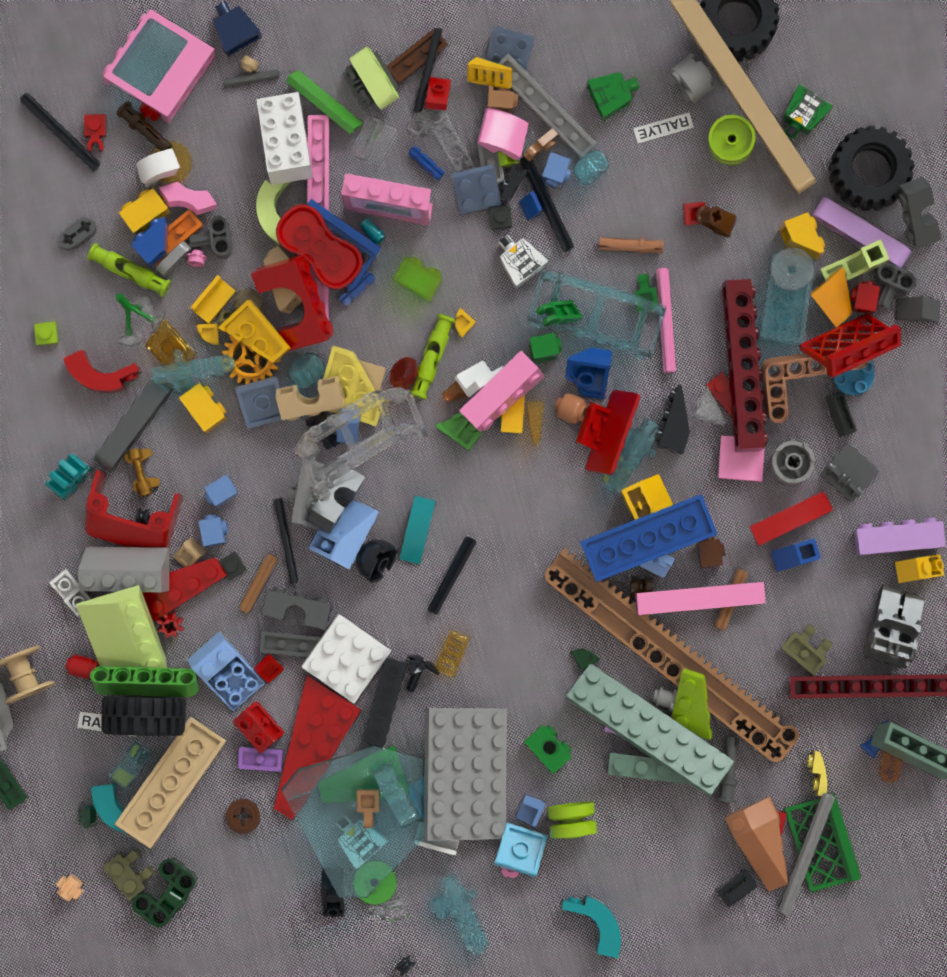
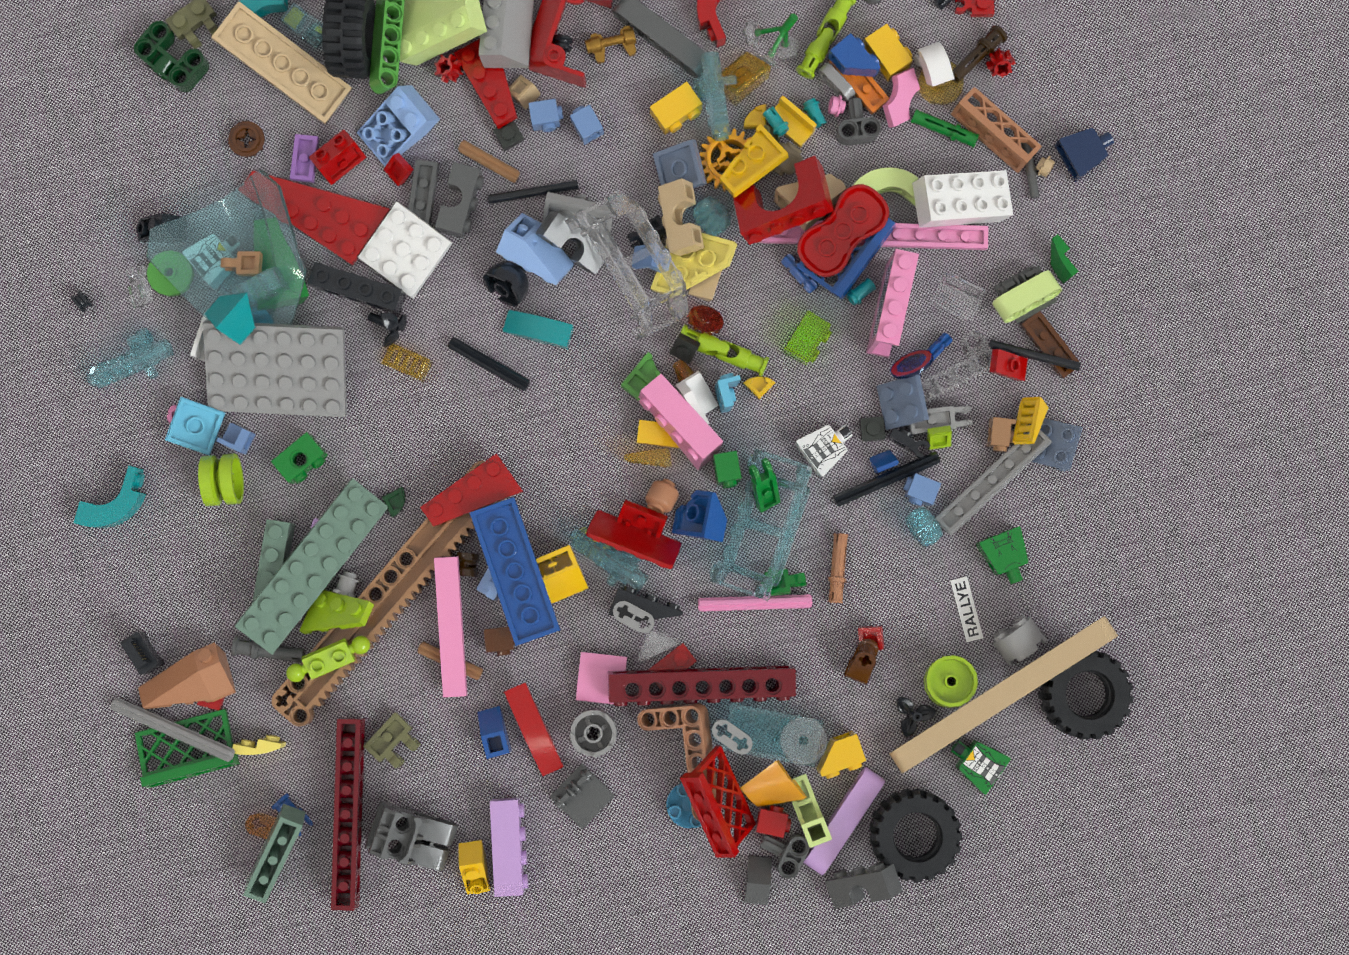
camera: 85 degrees right, 0 degrees up
panel [103,9,216,123] -> none
bright green tile [286,70,363,134] -> none
bright pink slope [478,107,529,160] -> none
medium nougat plate [523,128,558,161] -> none
pearl dark grey plate [825,392,857,437] -> none
none -> teal slope [204,293,256,345]
none -> lime plate [286,636,370,682]
none -> red wing [420,454,524,527]
none -> light grey beam [613,601,655,633]
none -> pearl dark grey plate [669,333,700,364]
none -> light grey beam [712,719,753,755]
none -> medium azure bracket [714,373,741,413]
none -> teal pin [762,106,789,137]
none -> teal pin [803,98,827,128]
none -> piece [890,350,934,379]
none -> black plant [897,697,936,737]
none -> green pin [911,109,979,148]
none -> nougat fence [951,87,1042,173]
none -> green slope [1051,234,1079,284]

